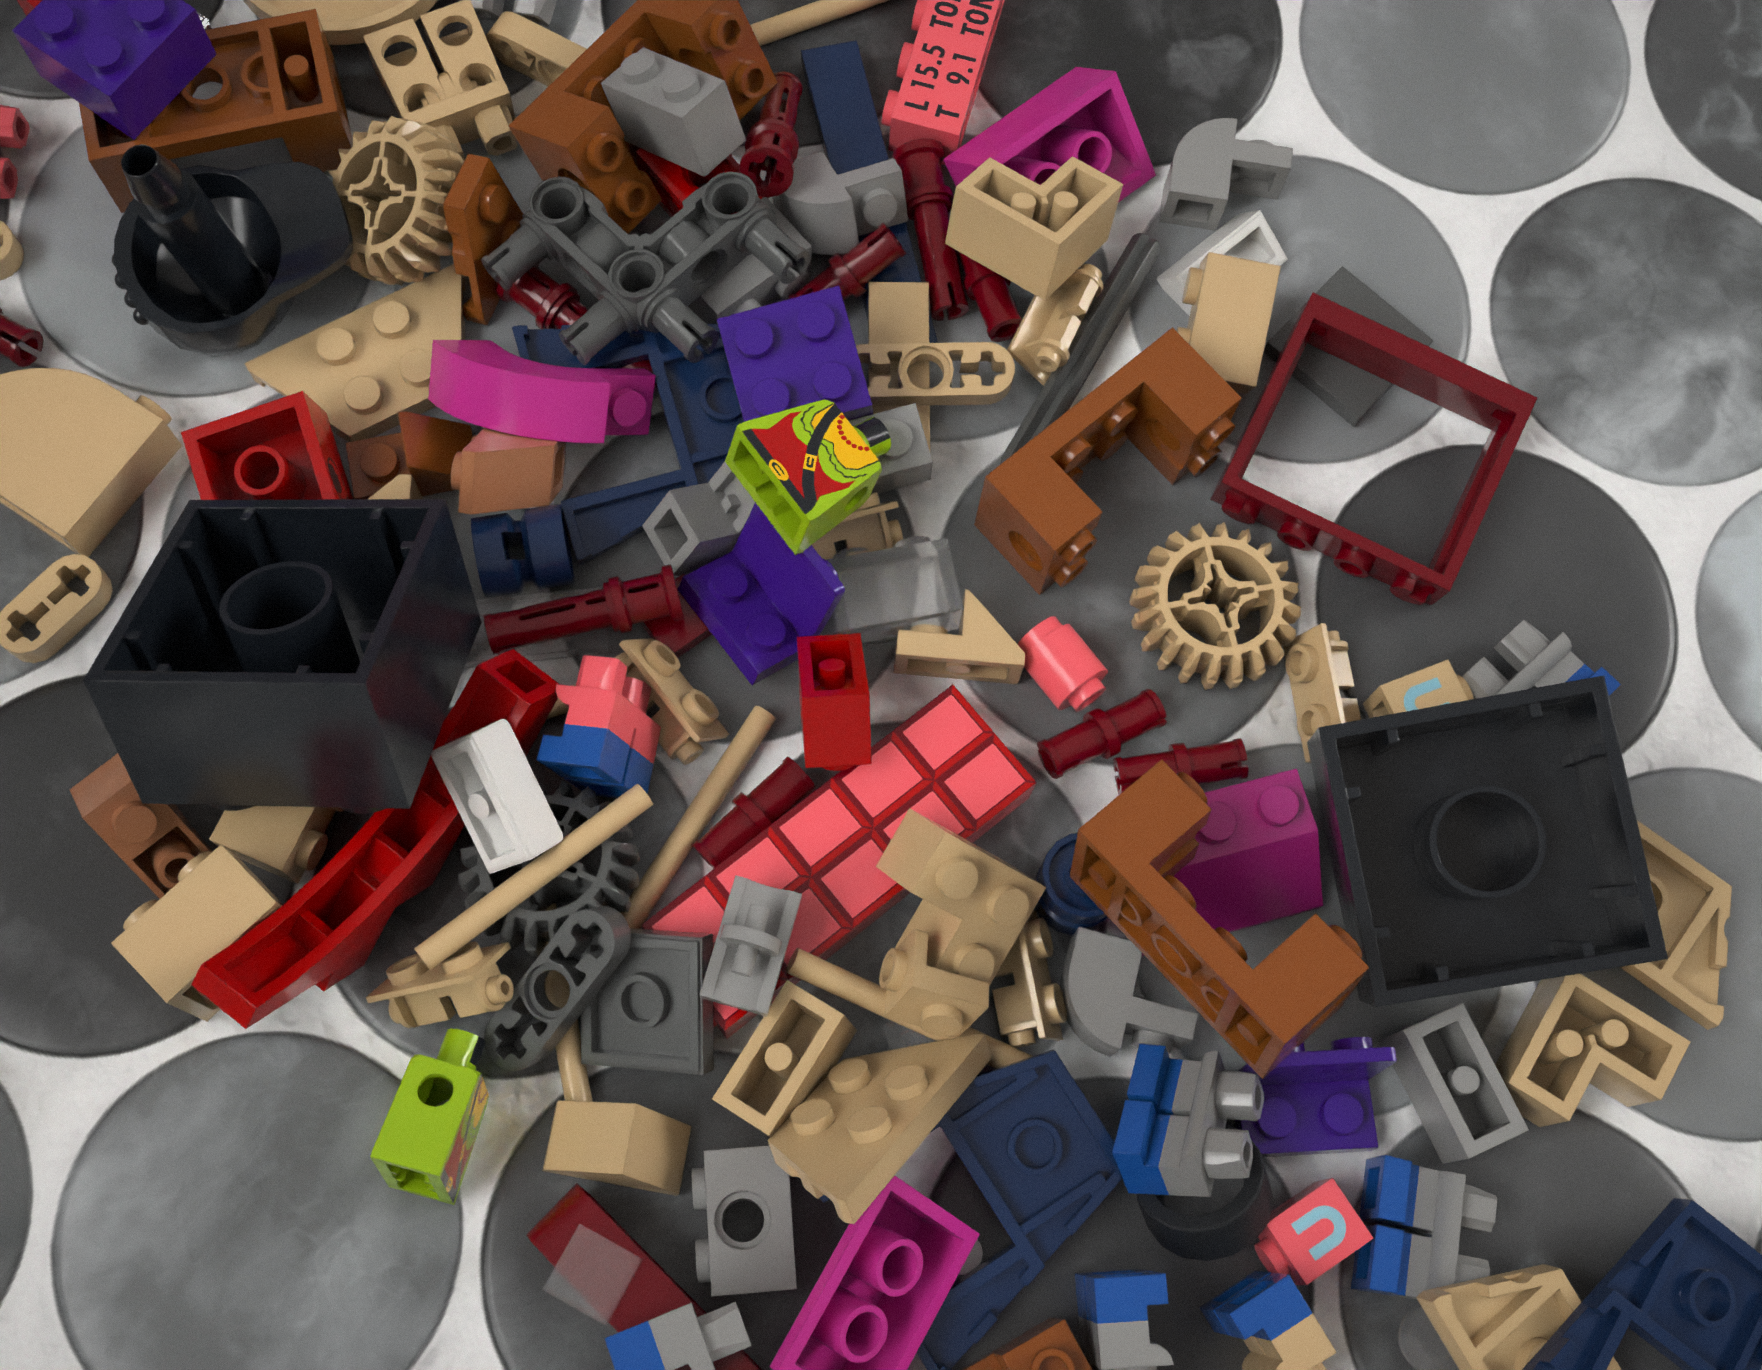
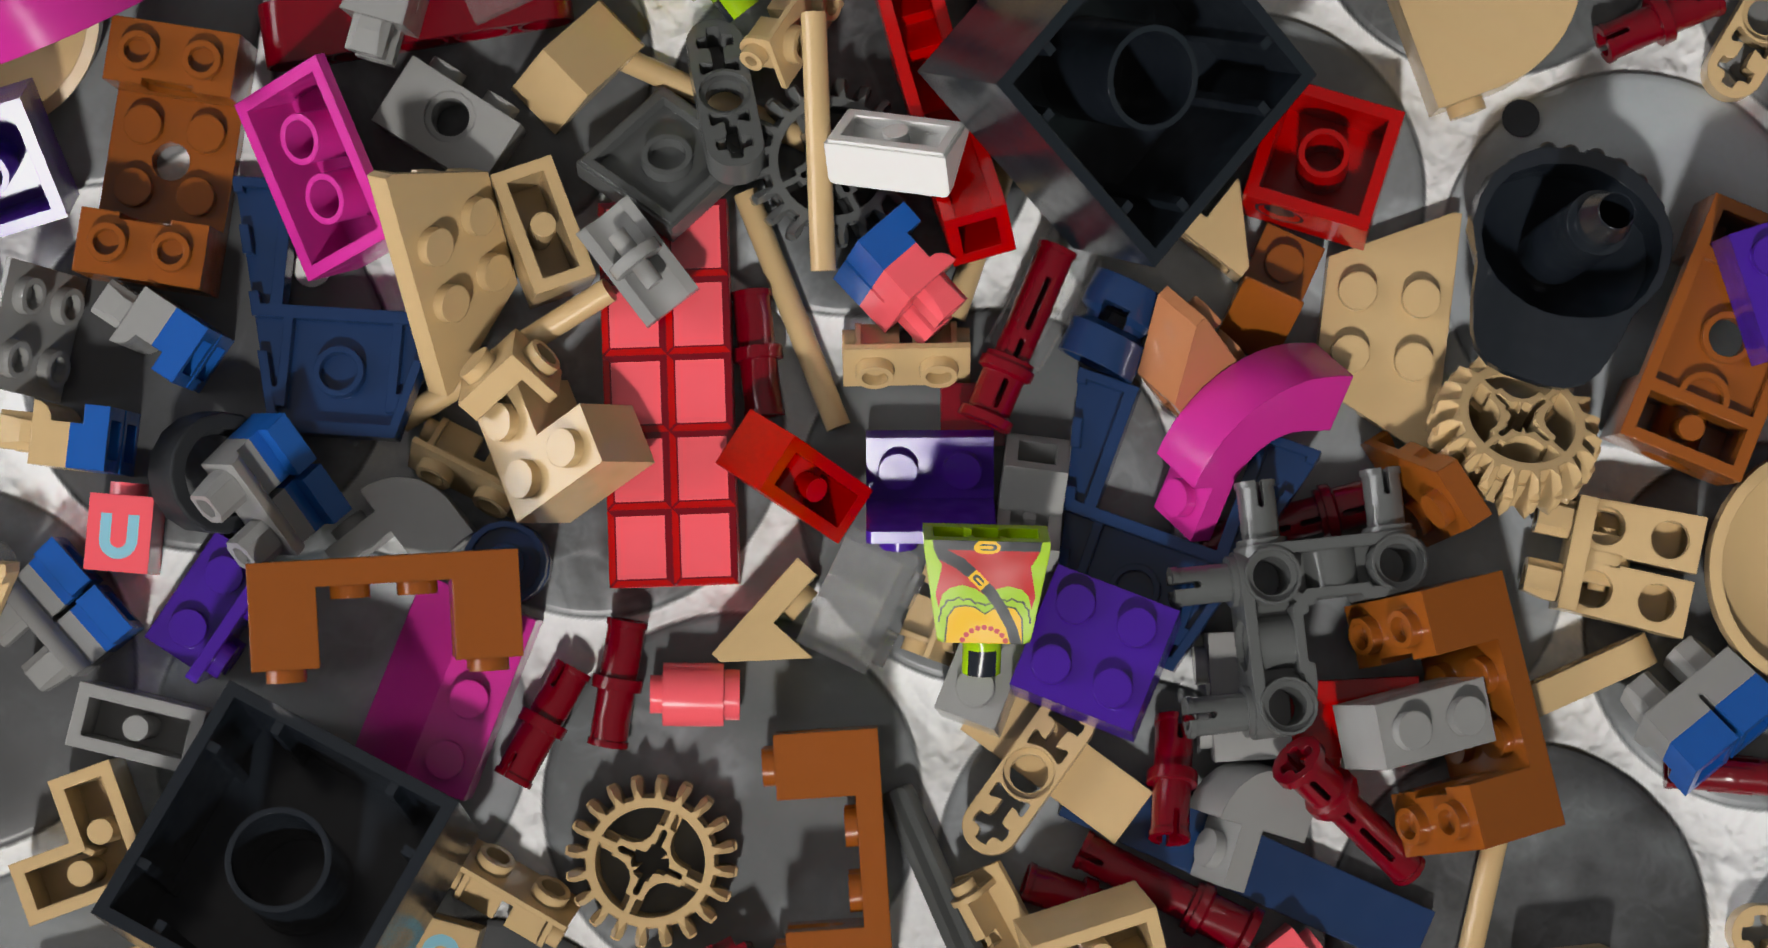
camera: 135 degrees right, 15 degrees up
none -> black sticker [1502,99,1540,137]

